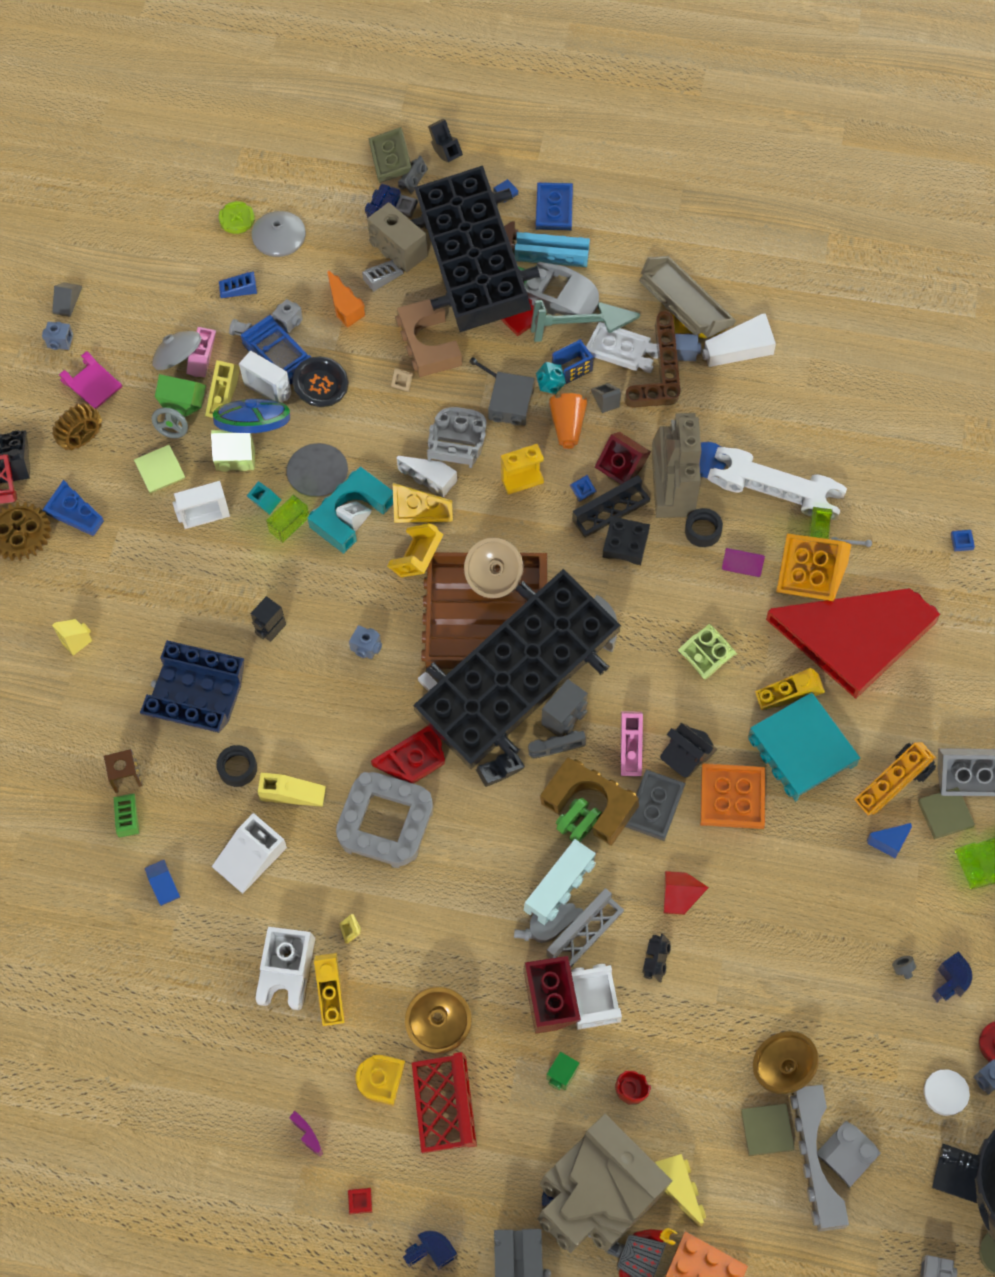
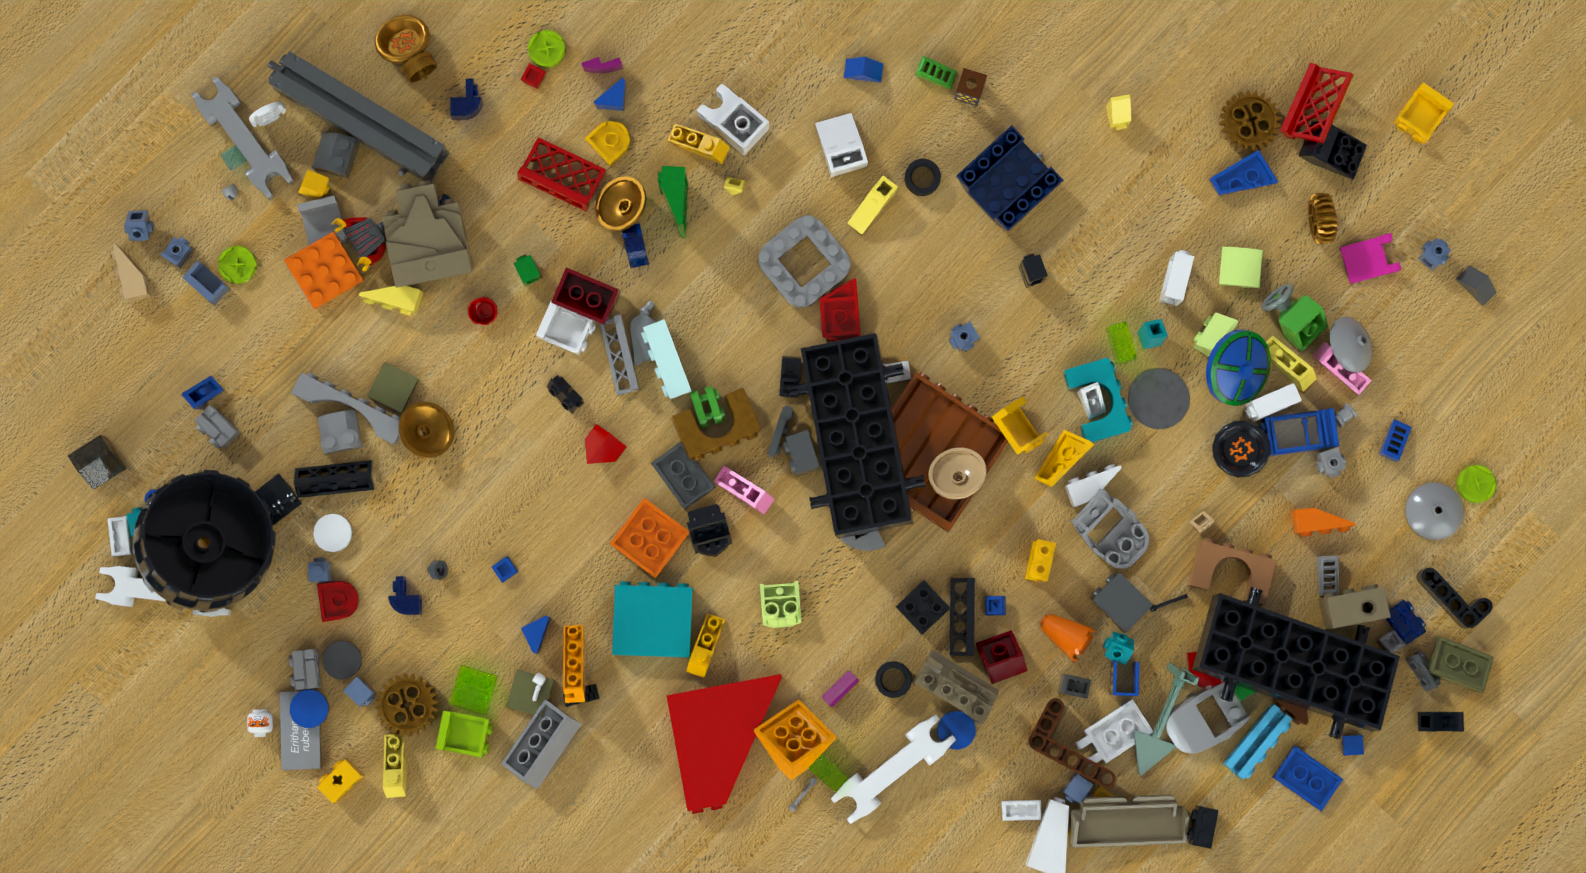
camera: 120 degrees right, 20 degrees up
none -> black fence [294,460,374,498]
none -> blue tile [492,556,518,583]
none -> lime tile [528,30,566,68]
none -> white hand [532,673,546,701]
none -> blue slope [593,78,626,111]
none -> clear blue brick [622,223,649,268]
none -> green slope [658,166,688,238]
none -> white plate [1001,800,1041,821]
none -> black brick [1187,805,1219,849]
none -> black beam [1416,568,1493,629]

